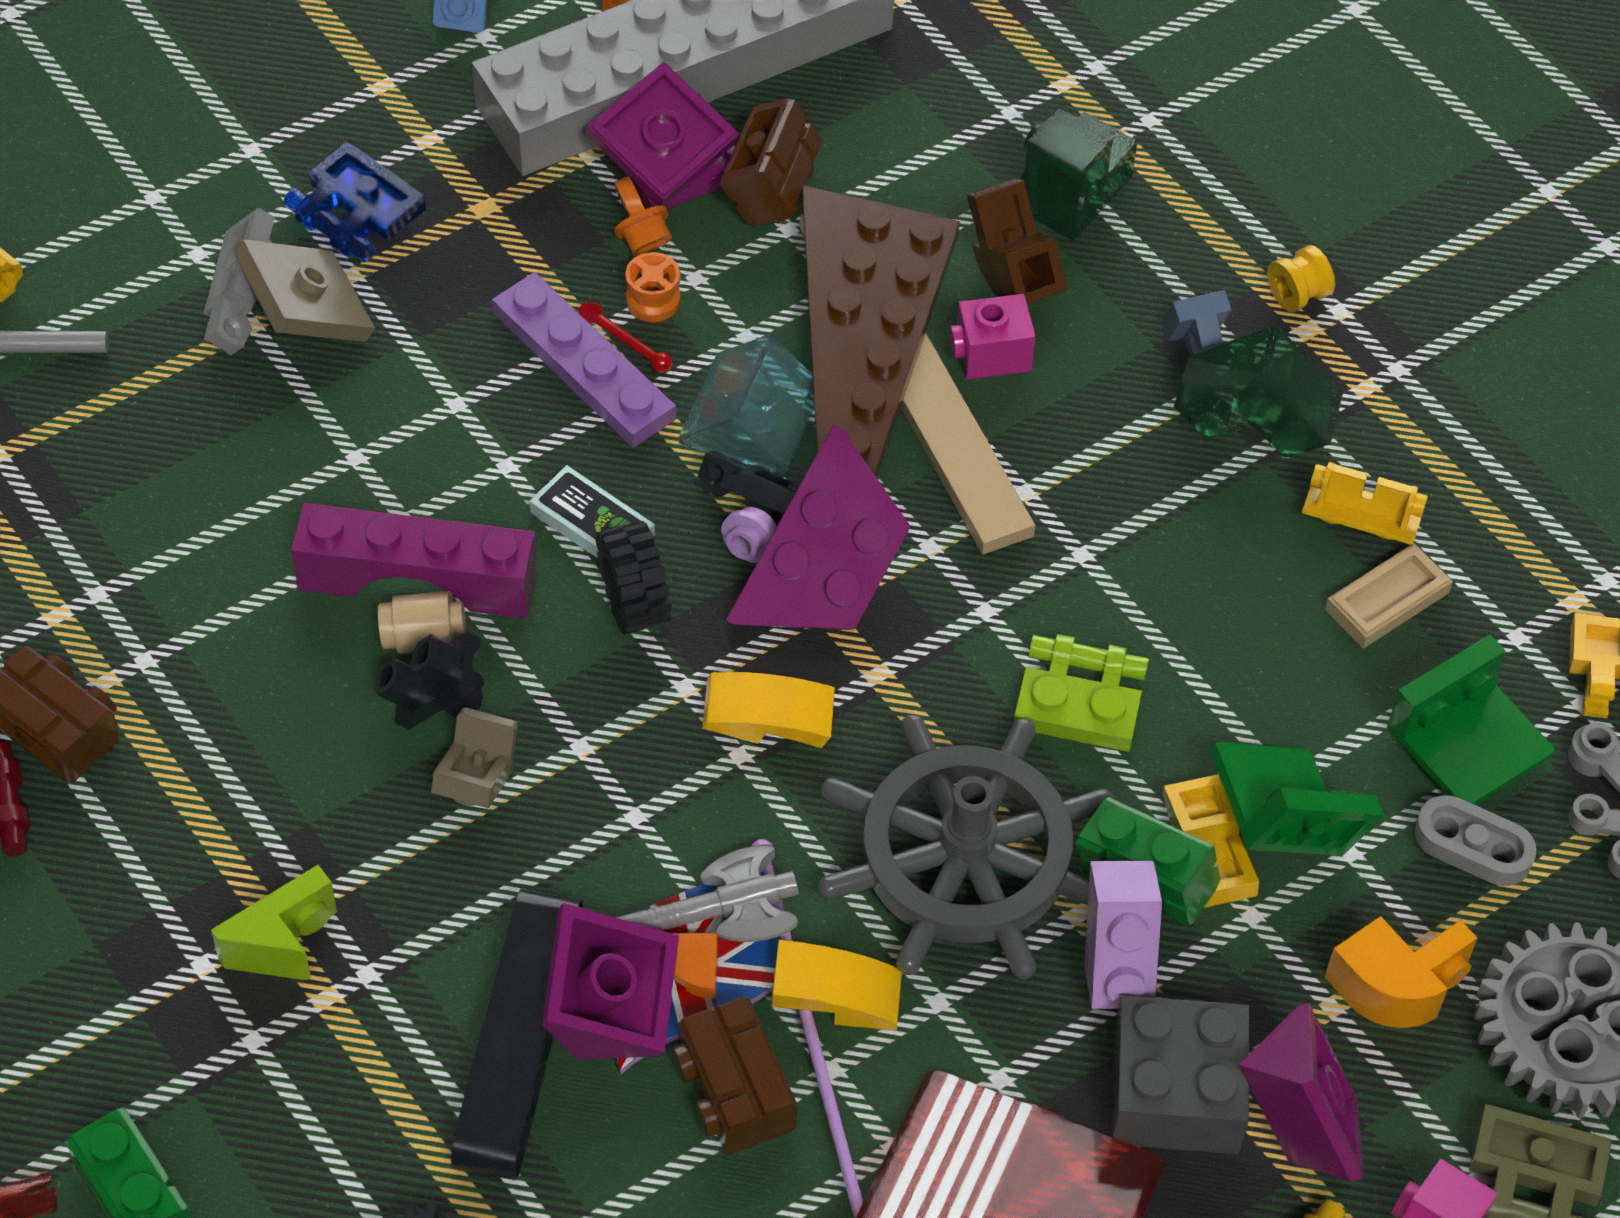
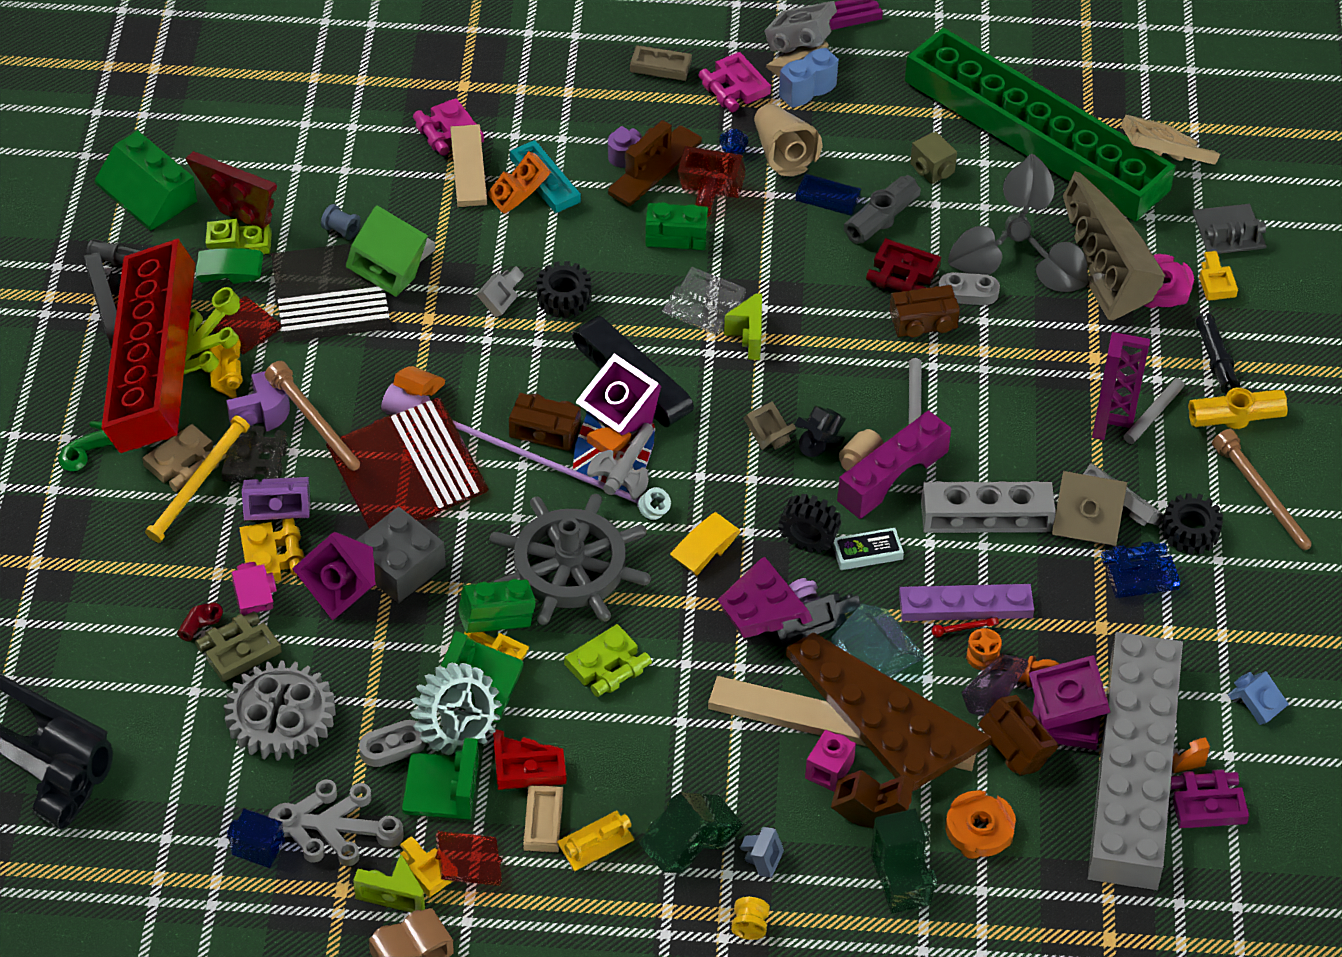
camera: 130 degrees right, 5 degrees down
yellow slope [772,940,902,1031] -> none
lavender brick [1084,861,1162,1009] -> none
light orange brick [1324,916,1477,1028] -> none
none -> light aqua gear [410,663,502,755]
none -> clear red piece [435,831,503,886]
none -> red wing [493,730,566,790]
none -> light aqua bush [638,488,671,520]
none -> clear slope [662,267,747,335]
none -> light grey bar [909,358,921,424]
none -> light grey brick [921,481,1056,533]
none -> orange plate [945,790,1016,859]
none -> clear purple slope [962,654,1029,716]
none -> magenta fence [1092,332,1150,440]
none -> black tyre [1162,493,1223,555]
none -> medium nougat piece [1212,429,1311,550]

